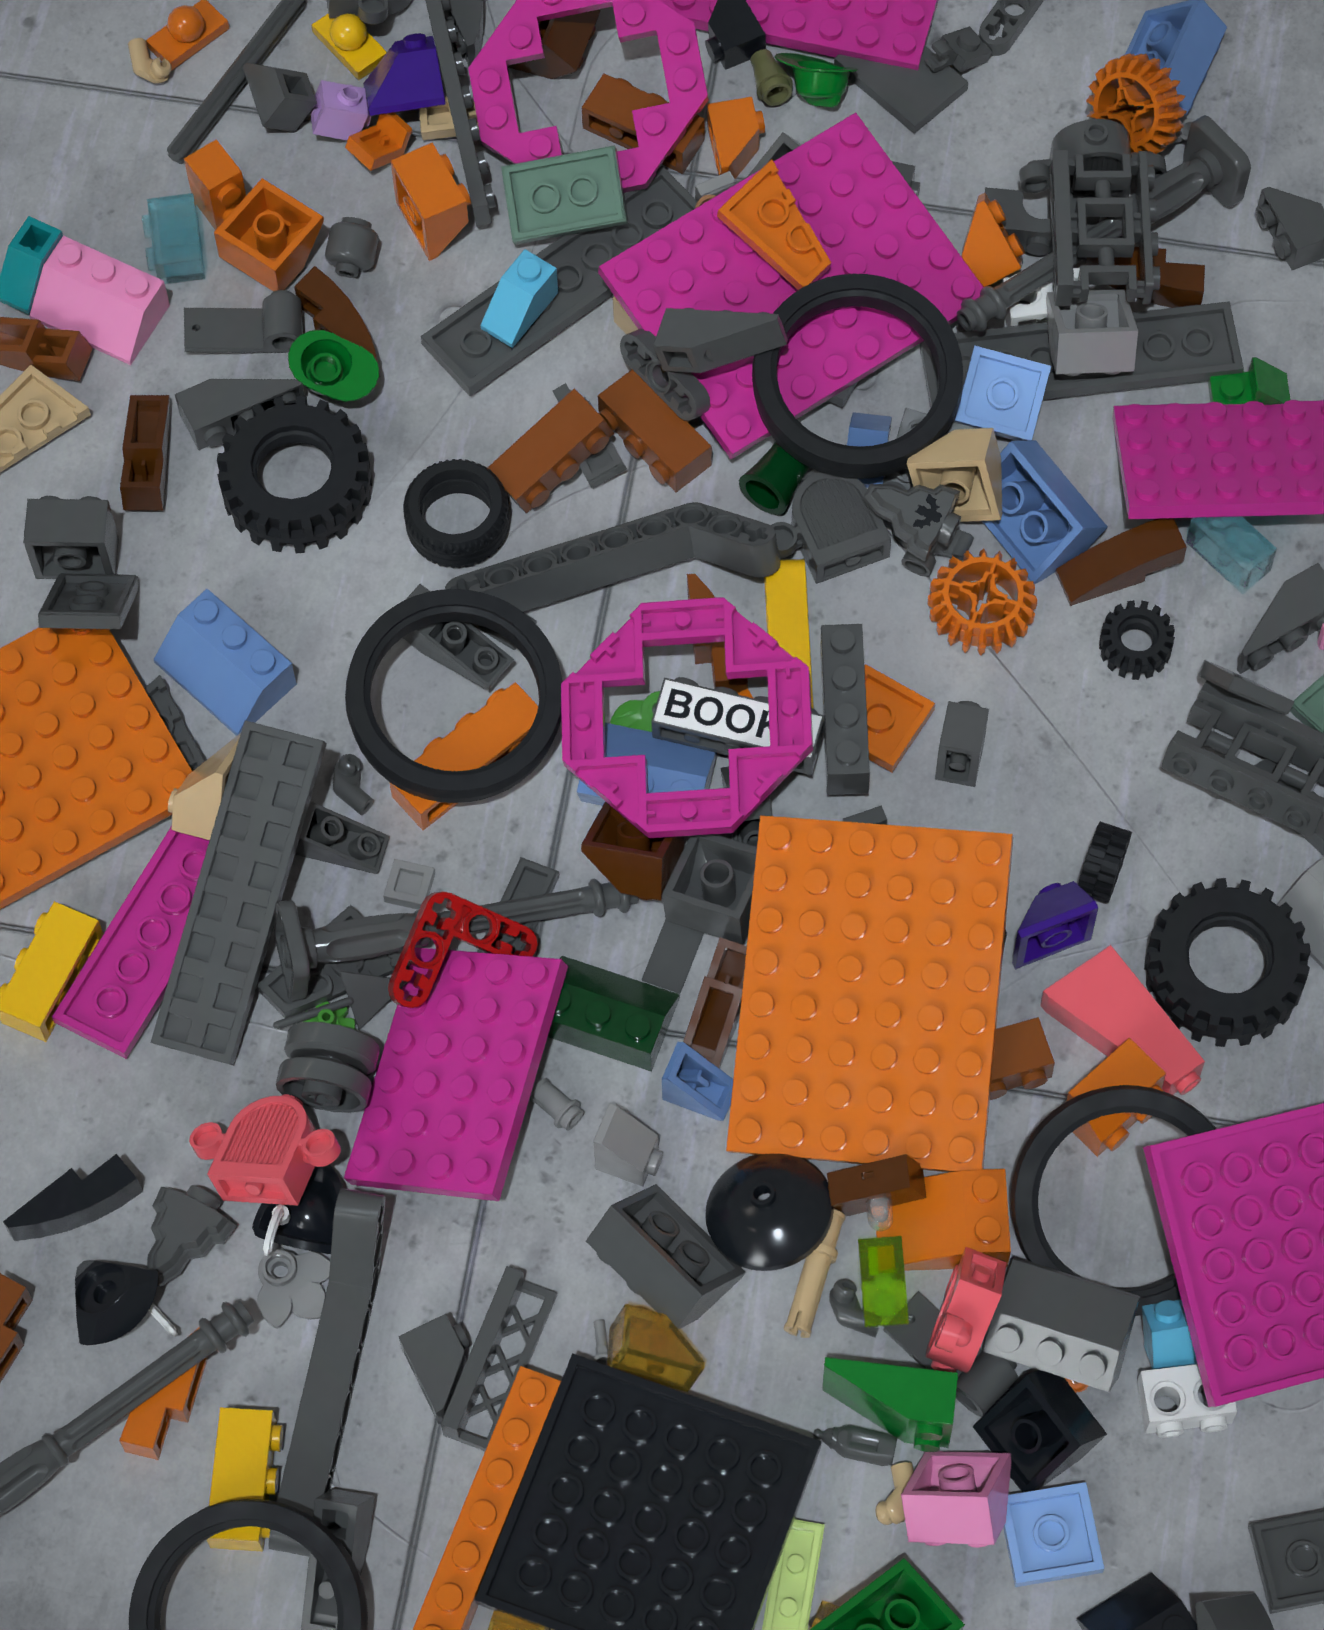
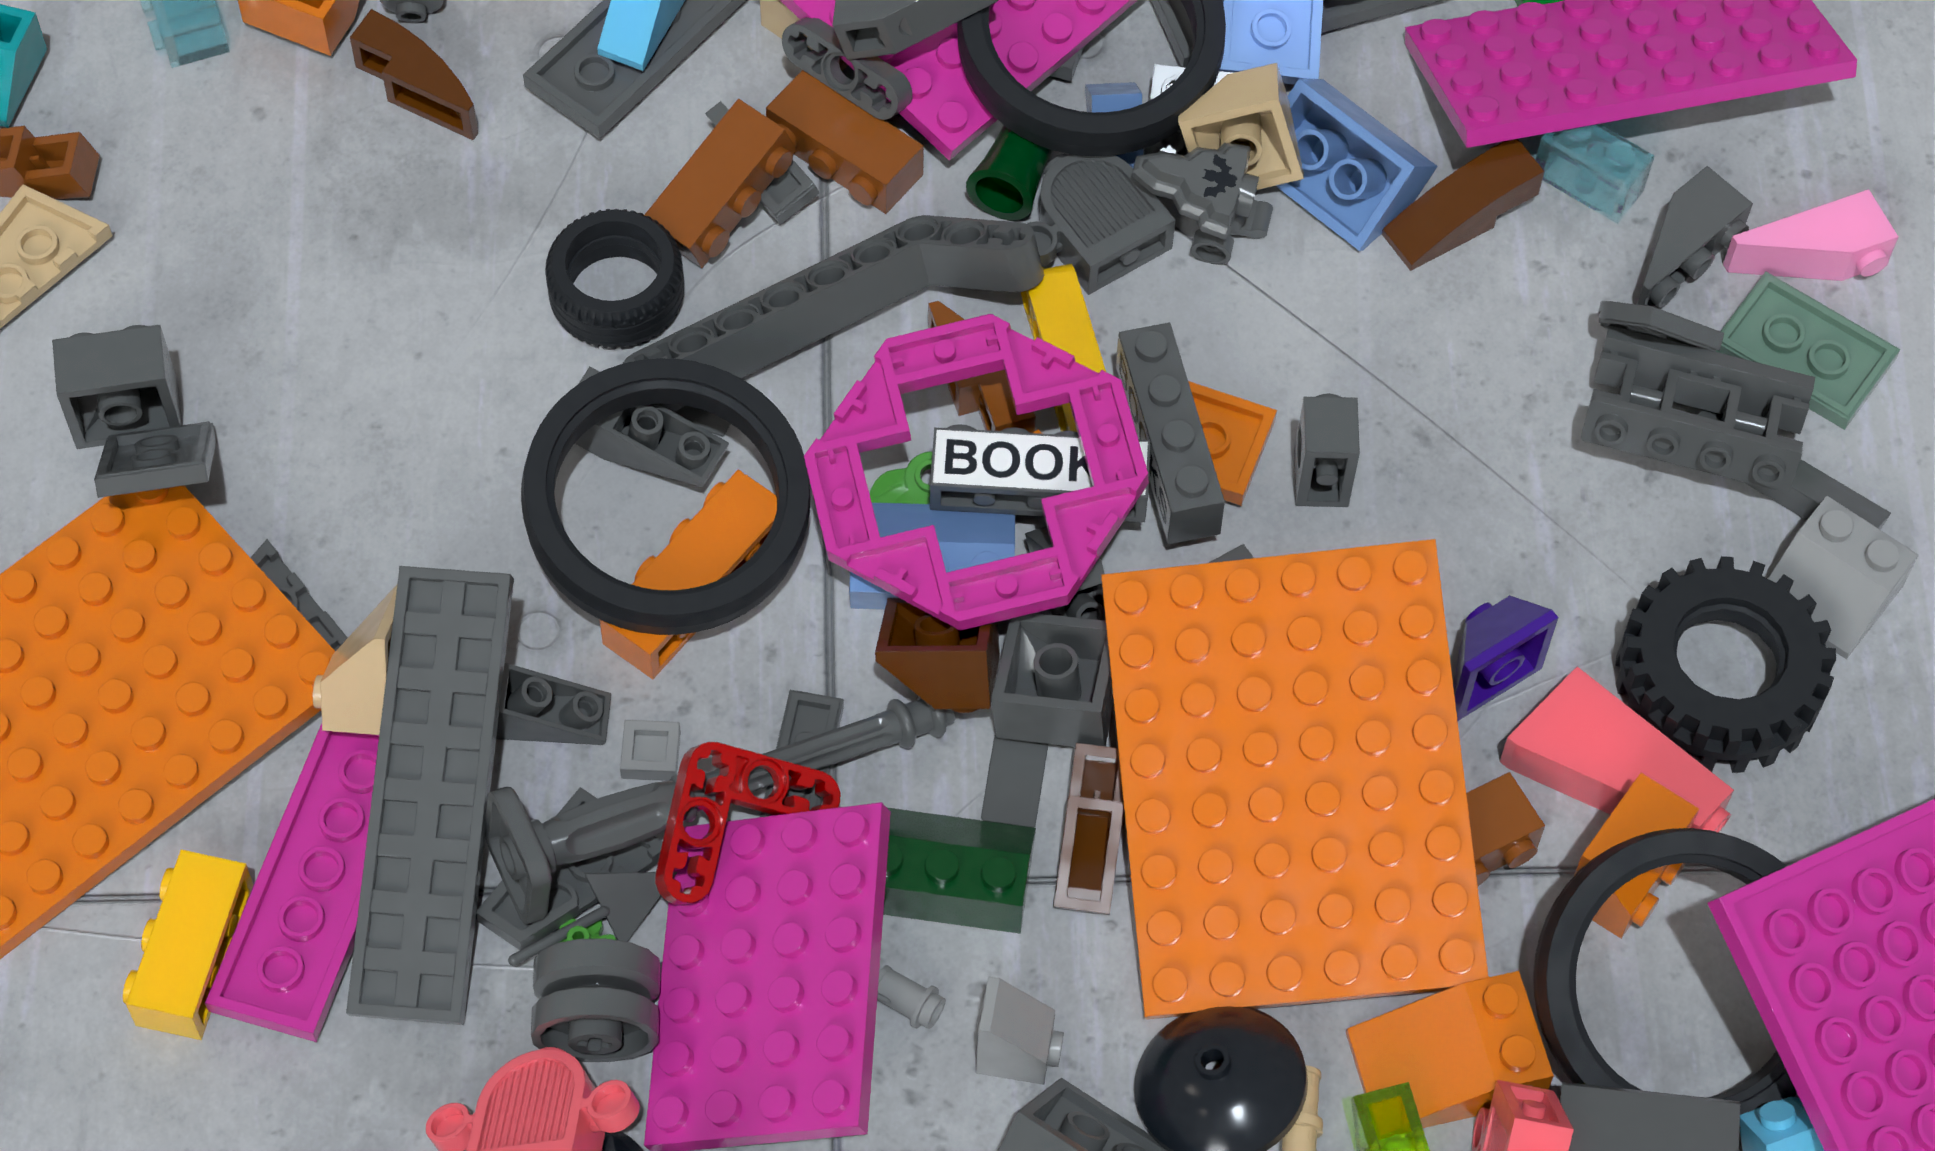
camera: 15 degrees left, 5 degrees down
bright pink slope [29,235,170,365] -> none
reddish brown slope [120,395,170,511] -> none
medium blue slope [154,589,297,736] -> none
dark grey slope [175,379,304,450] -> none
dark grey door [184,290,303,353] -> none
black tyre [217,396,372,553] -> none
green piece [288,330,379,402] -> none
dark grey arm [333,754,374,815] -> none
medium blue slope [662,1042,733,1121] -> none
reddish brown piece [827,1154,927,1231] -> none
orange gear [927,548,1037,656] -> none
black tyre [1078,821,1132,903] -> none
black tyre [1099,600,1175,680] -> none

